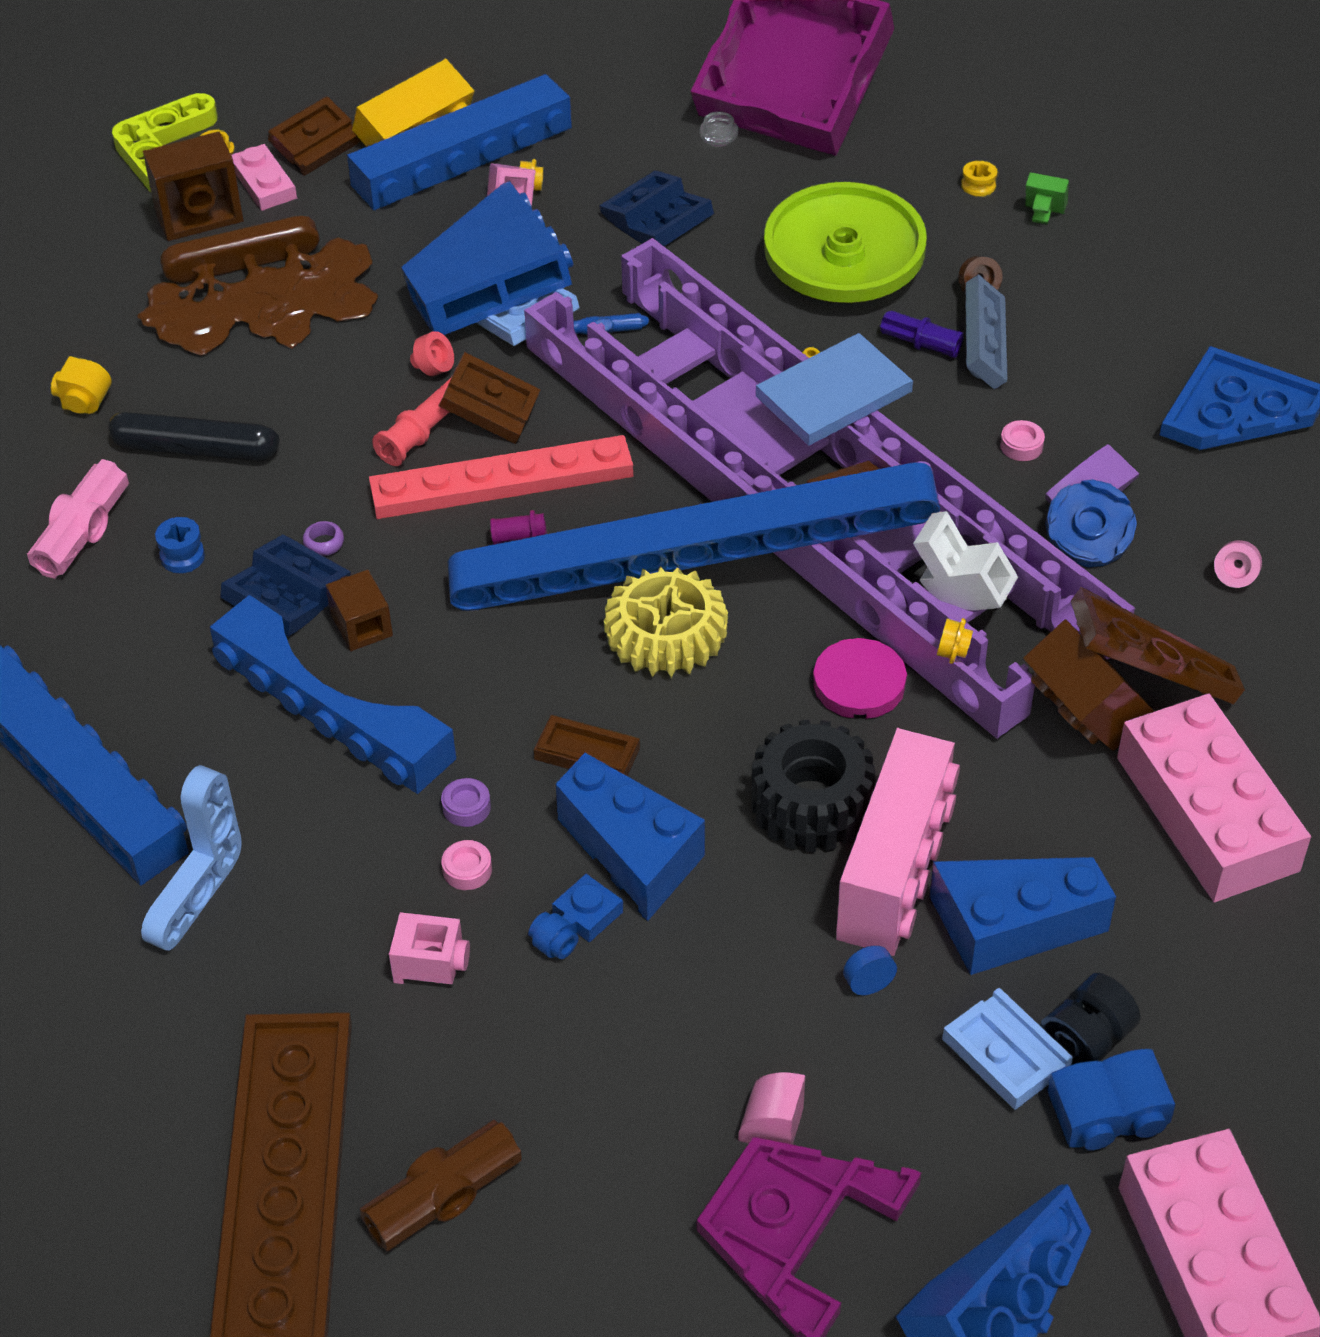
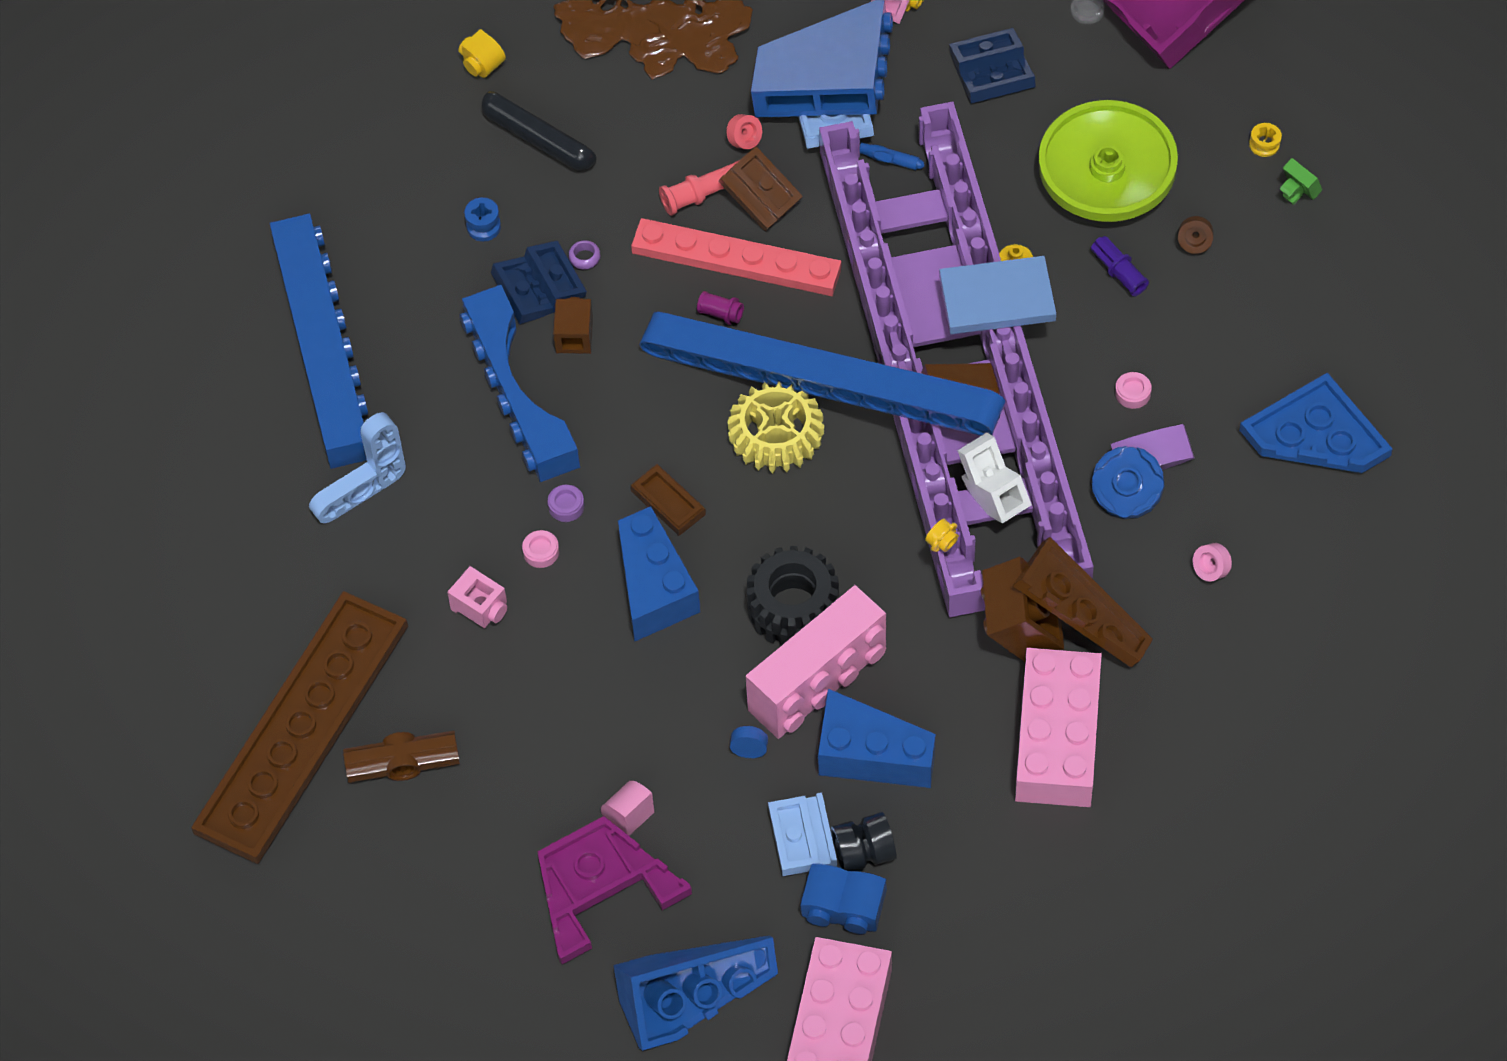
camera: 30 degrees right, 10 degrees up
bright pink piece [27,459,129,579] -> none
blue plate [528,874,623,959] -> none
dark pink tile [813,638,907,719] -> none
sand blue plate [965,274,1007,389] -> none

